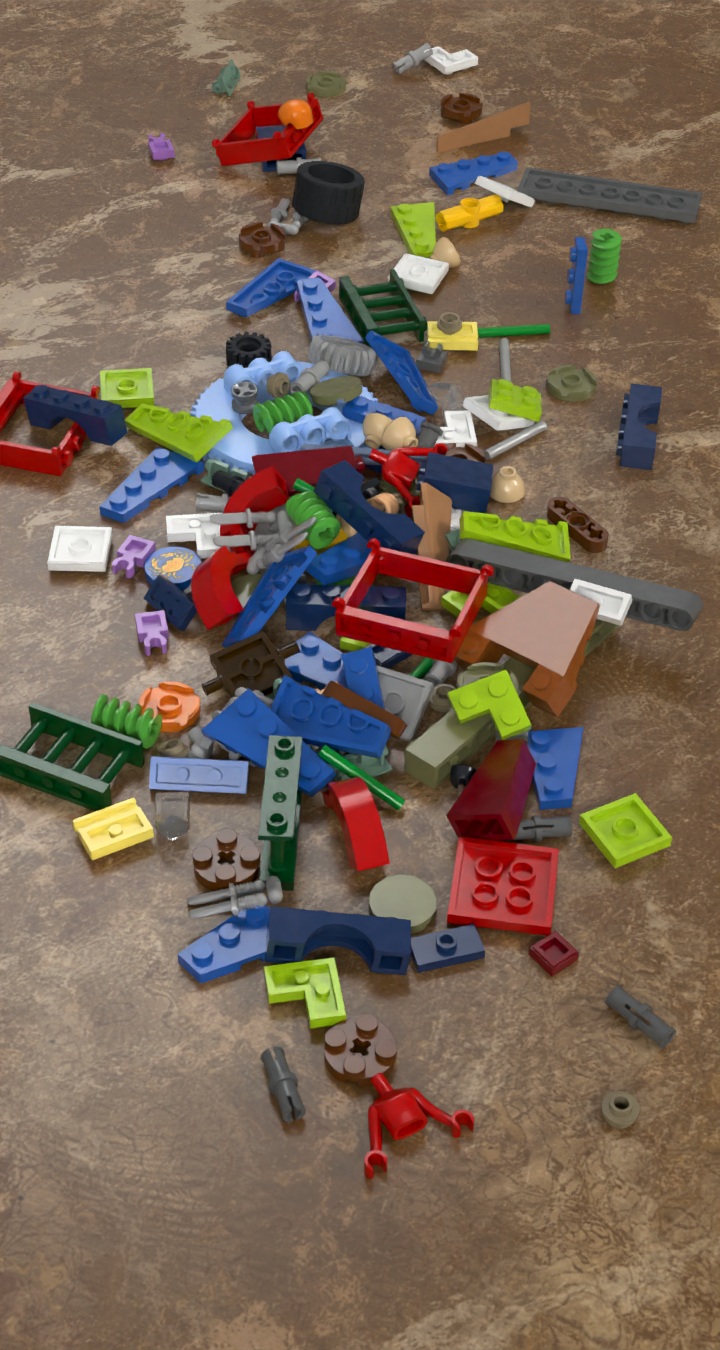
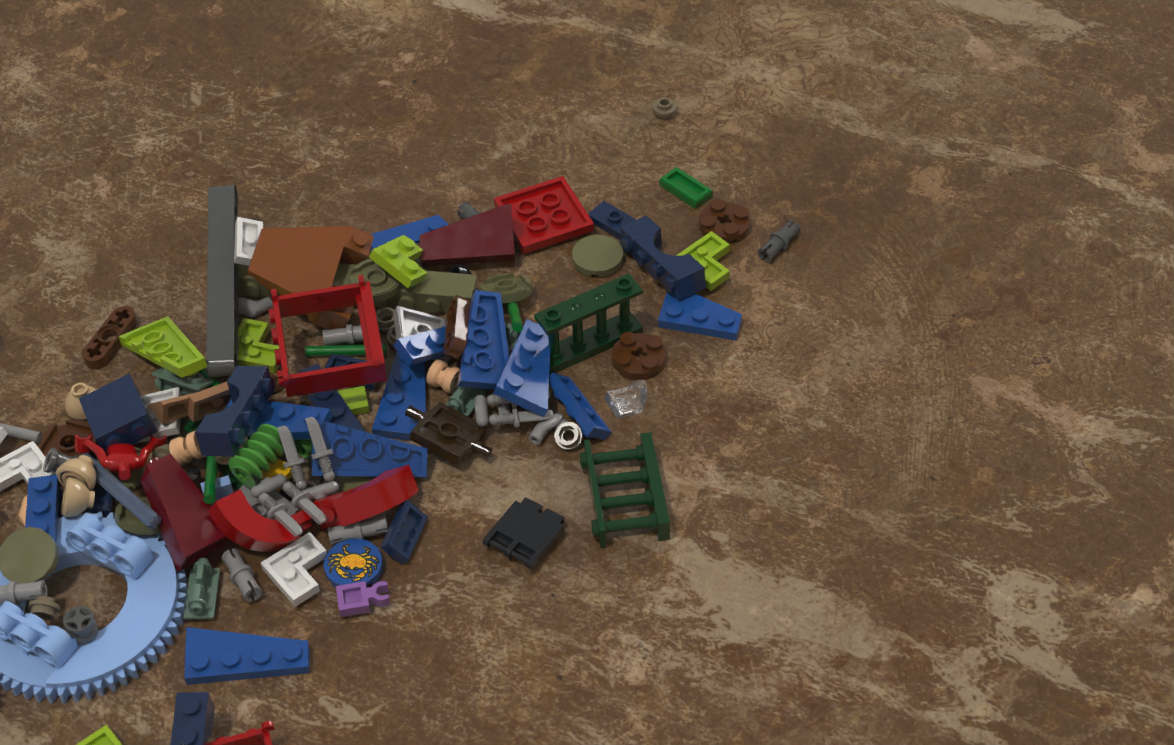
camera: 120 degrees left, 5 degrees up
white plate [47,526,112,572] -> none
light yellow plate [72,797,154,861] -> none
bright green piece [91,694,162,749] -> none
lime wing [125,403,233,463] -> none
medium lavender plate [135,610,169,656] -> none
orange tile [138,681,201,733] -> none
light grey piece [187,876,283,918] -> none
black pin [212,470,245,497] -> none
bright green piece [253,391,313,434] -> none
red arch [322,777,390,871] -> none
red piece [364,1073,474,1179] -> none
dark red tile [529,930,579,977] -> none
lime plate [579,793,672,868] -> none
dark grey pin [605,986,676,1048] -> none
none -> olive tile [479,273,532,303]
none -> black plate [482,497,565,570]
none -> green tile [659,167,713,209]

